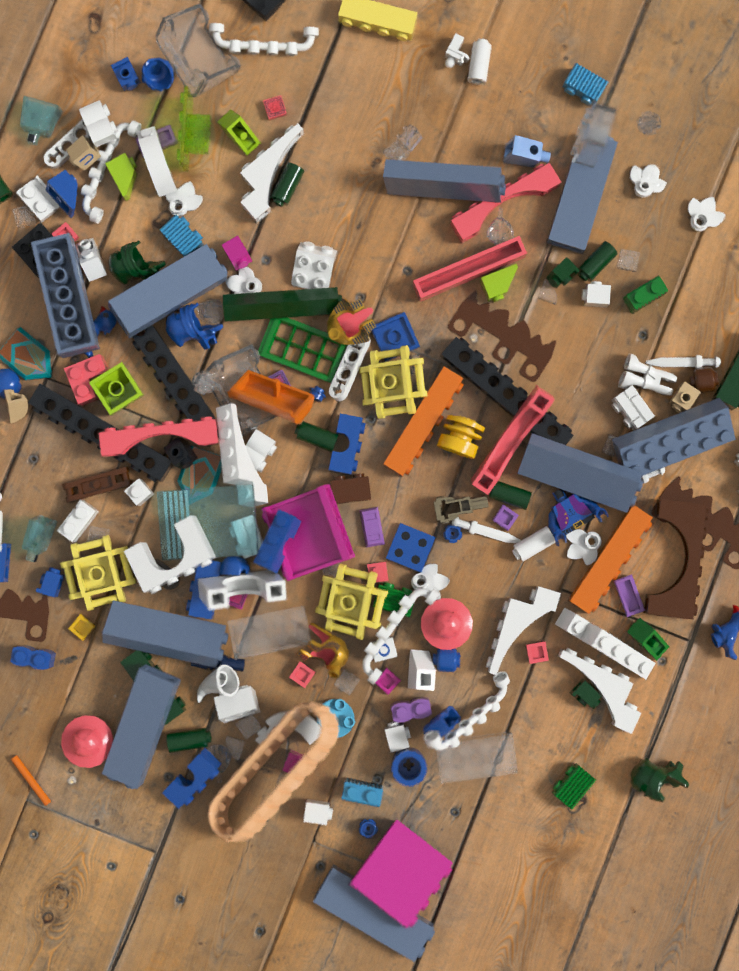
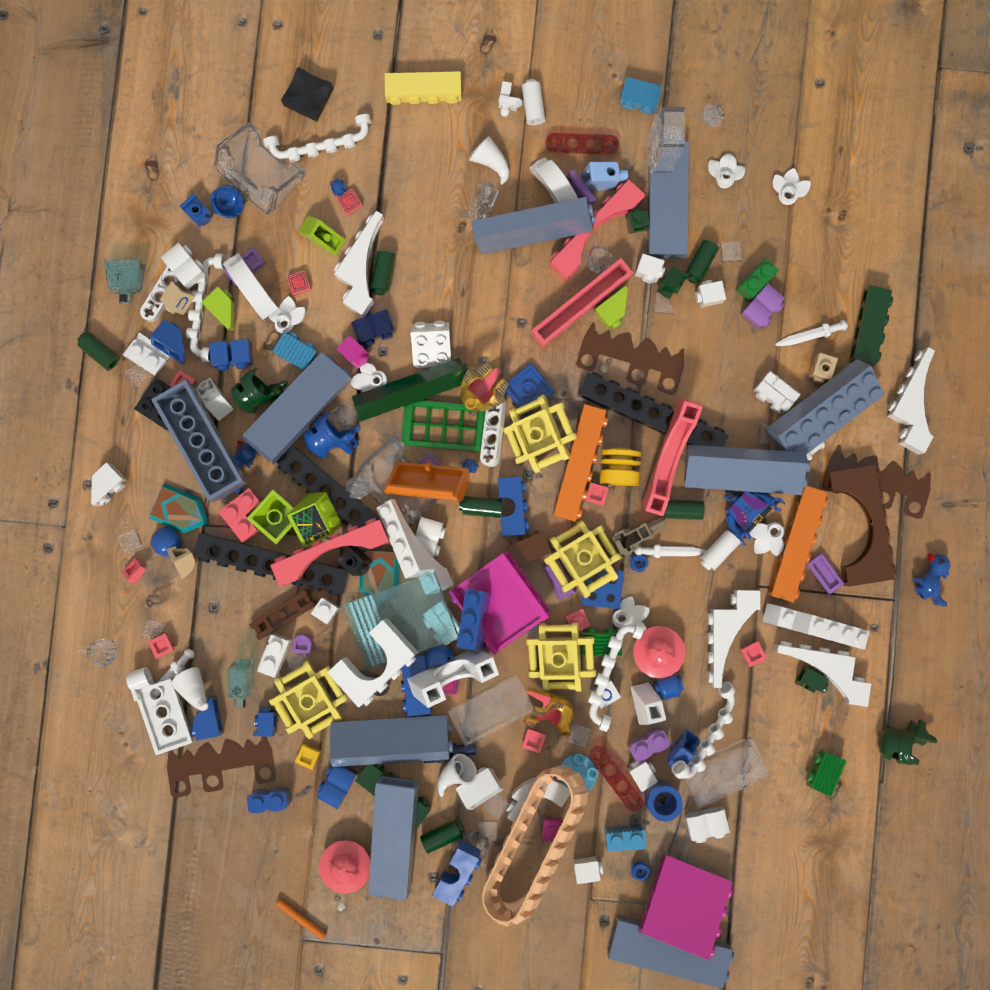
camera: 15 degrees left, 0 degrees up
clear neon green bracket [177,86,211,172] -> none
dark pink tile [375,667,401,695] -> none
medium lavender tile [492,505,519,531] -> none
white piece [618,353,677,395] -> none
green slope [627,618,669,661] -> none
reddish brown head [689,367,719,393] -> none
none -> blue piece [209,339,253,371]
none -> tile [286,271,311,296]
none -> slope [287,492,342,547]
none -> medium lavender tile [291,634,313,655]
none -> blue brick [316,764,358,809]
none -> blue plate [330,177,346,196]
none -> clear blue brick [351,309,396,347]
none -> white hat [468,136,509,185]
none -> white arch [529,157,578,203]
none -> light yellow brick [544,520,623,598]
none -> clear red beam [545,133,619,155]
none -> medium lavender tile [566,169,596,204]
none -> coral plate [585,482,609,506]
none -> clear red beam [590,746,643,812]
none -> dark green brick [625,208,650,234]
none -> white brick [635,254,666,284]
none -> white brick [685,806,730,843]
none -> medium lavender brick [741,284,785,329]

